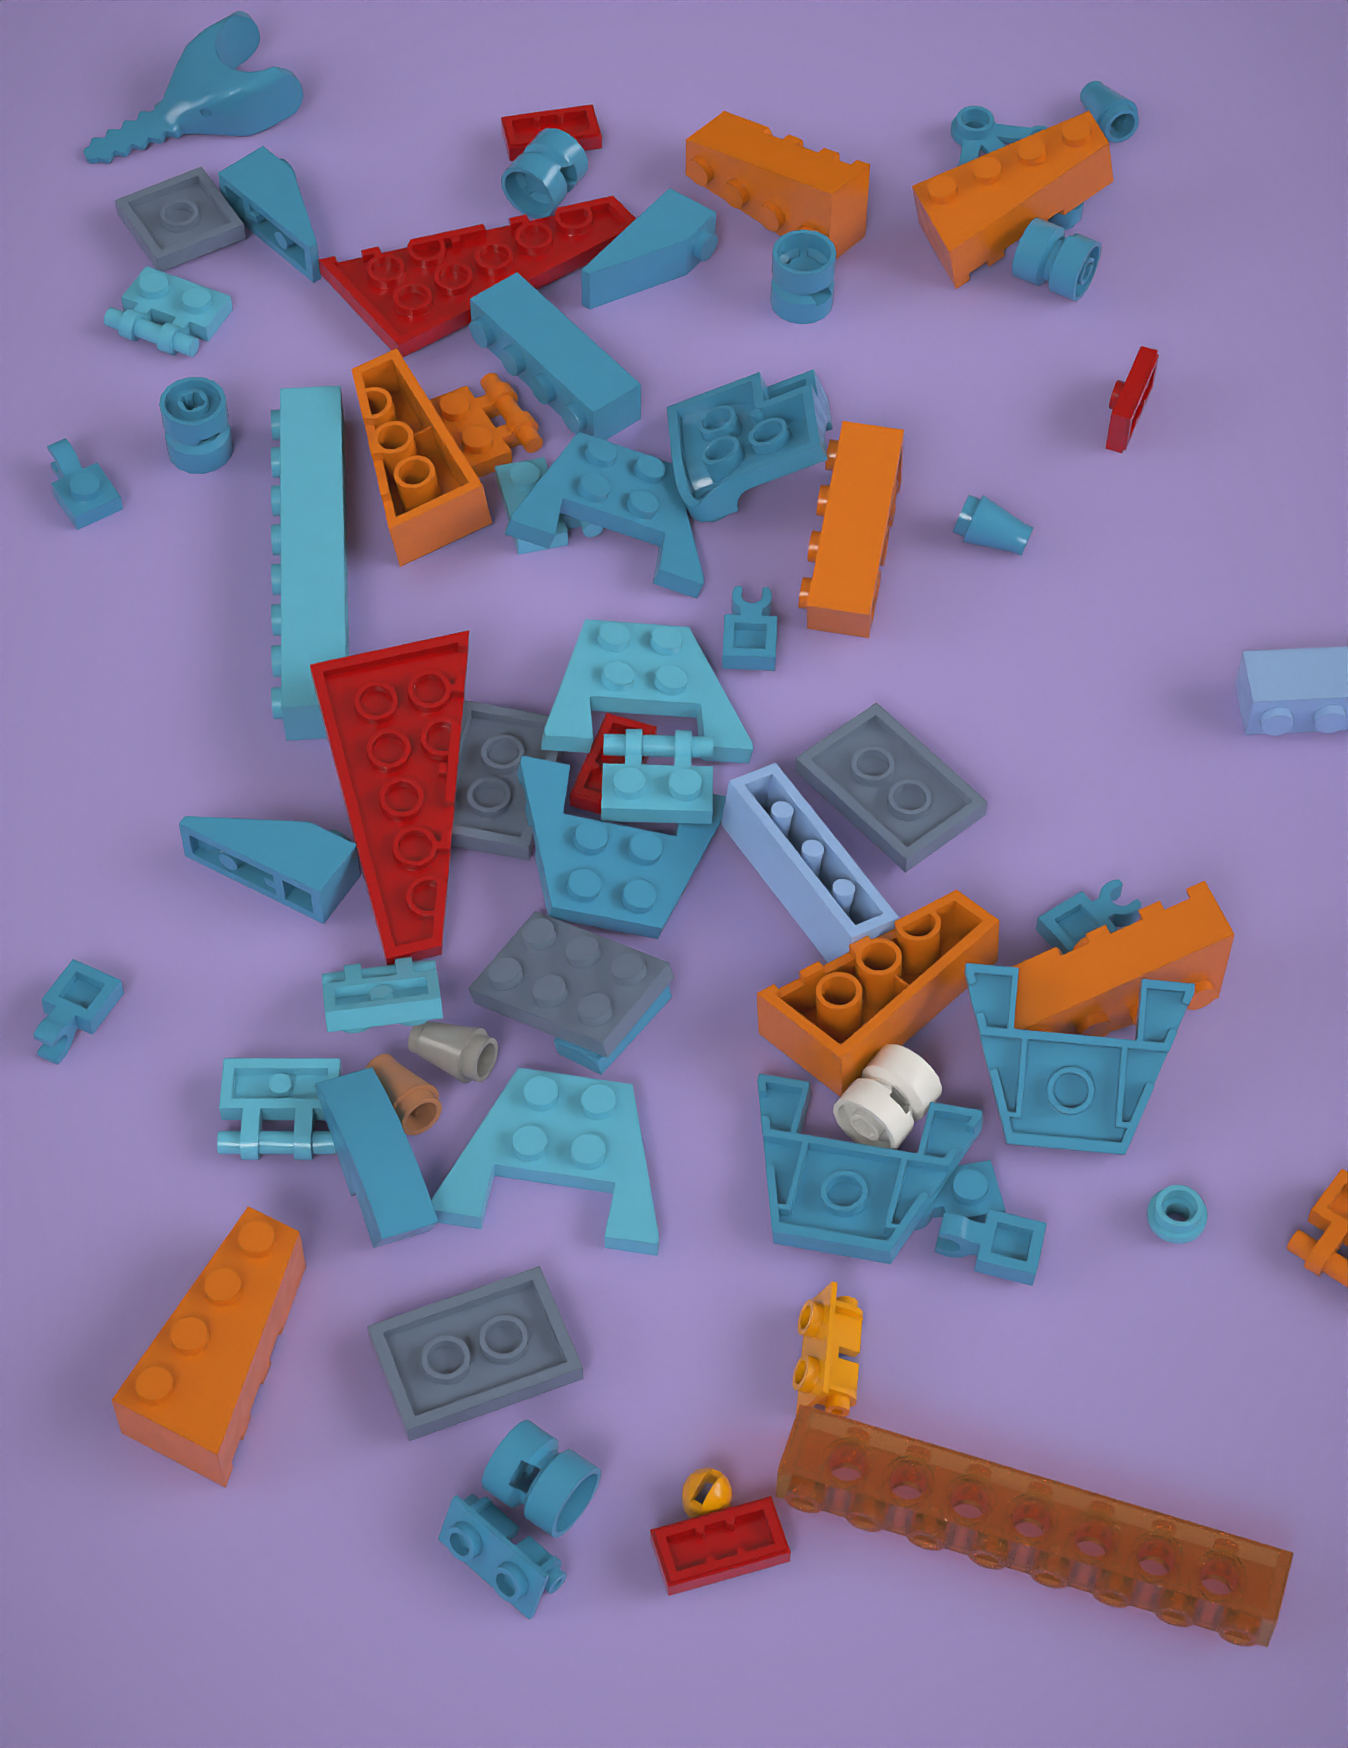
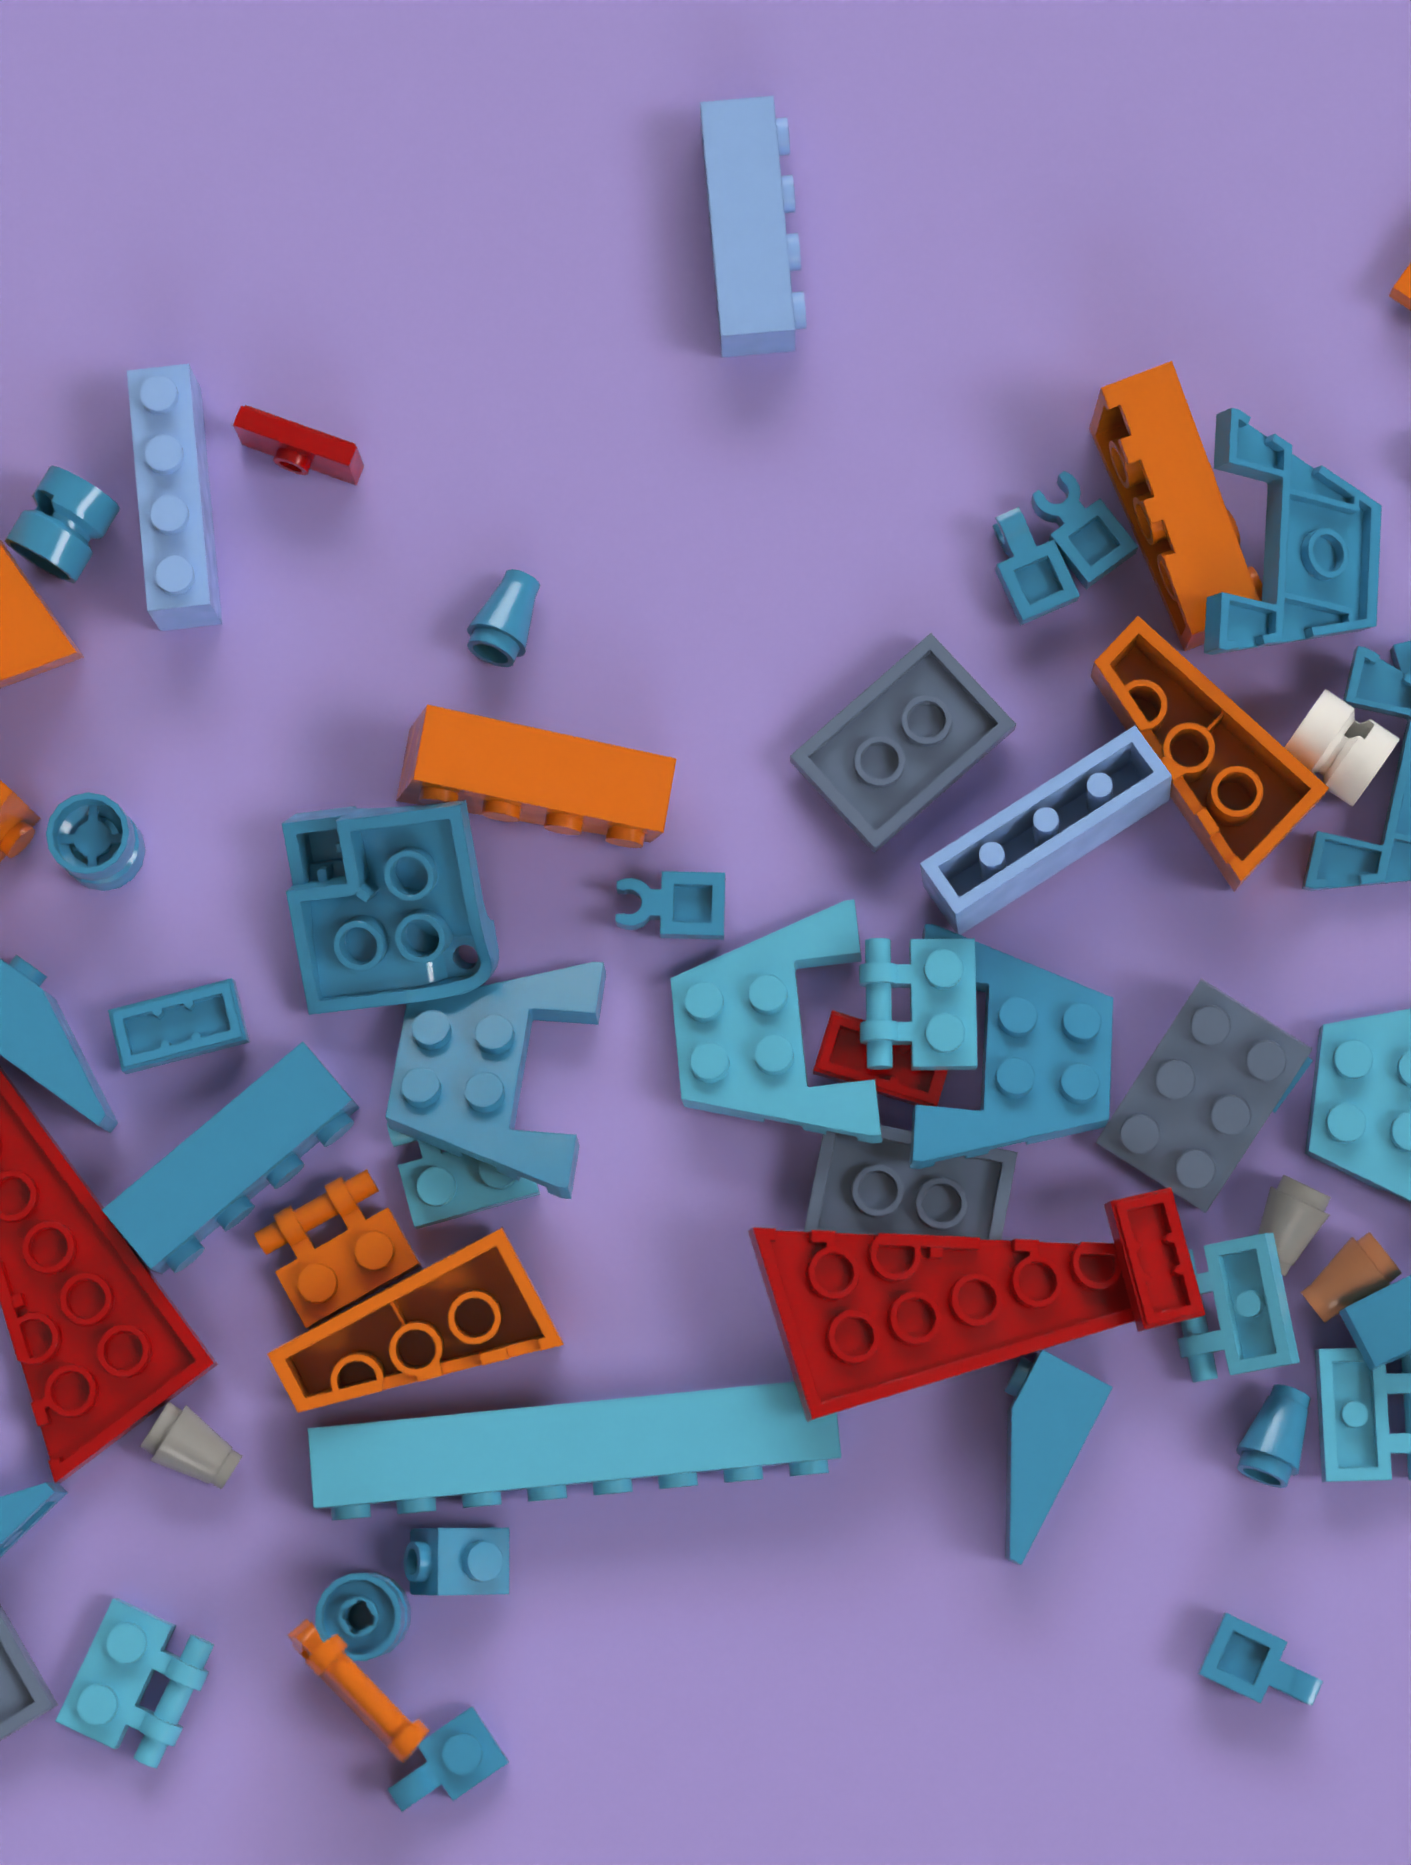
camera: 85 degrees left, 25 degrees up
none -> dark azure plate [108,978,250,1074]
none -> light blue brick [127,364,222,631]
none -> light grey cone [140,1402,242,1489]
none -> orange piece [287,1619,430,1763]
none -> dark azure bracket [403,1528,509,1596]
none -> dark azure plate [992,507,1080,626]
none -> red plate [1104,1187,1206,1332]
none -> dark azure cone [1236,1384,1311,1488]

